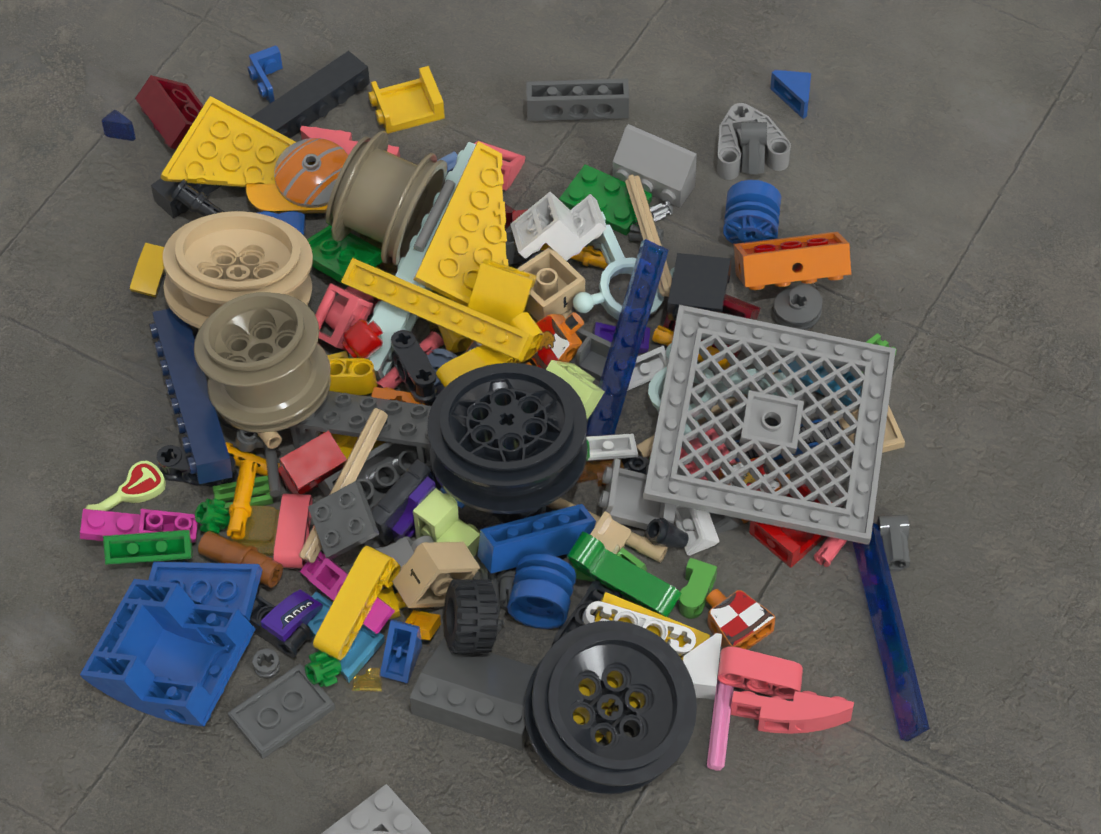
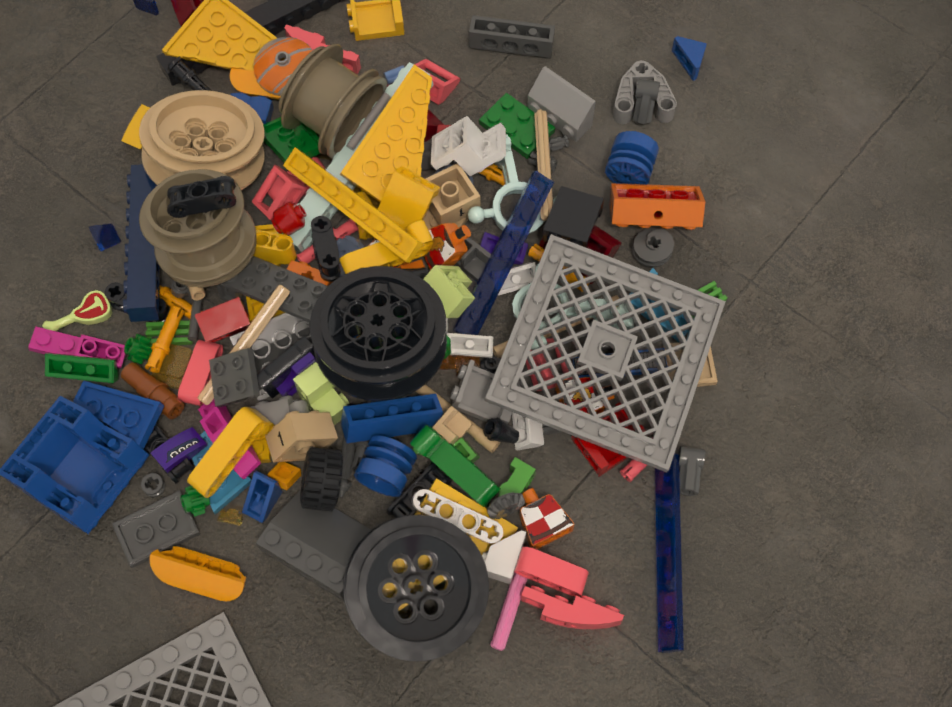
camera: 10 degrees right, 10 degrees up
none -> clear blue slope [89,224,121,251]
none -> light orange brick [150,546,246,601]
none -> black piece [167,176,236,218]
none -> dark grey gear [487,492,525,519]

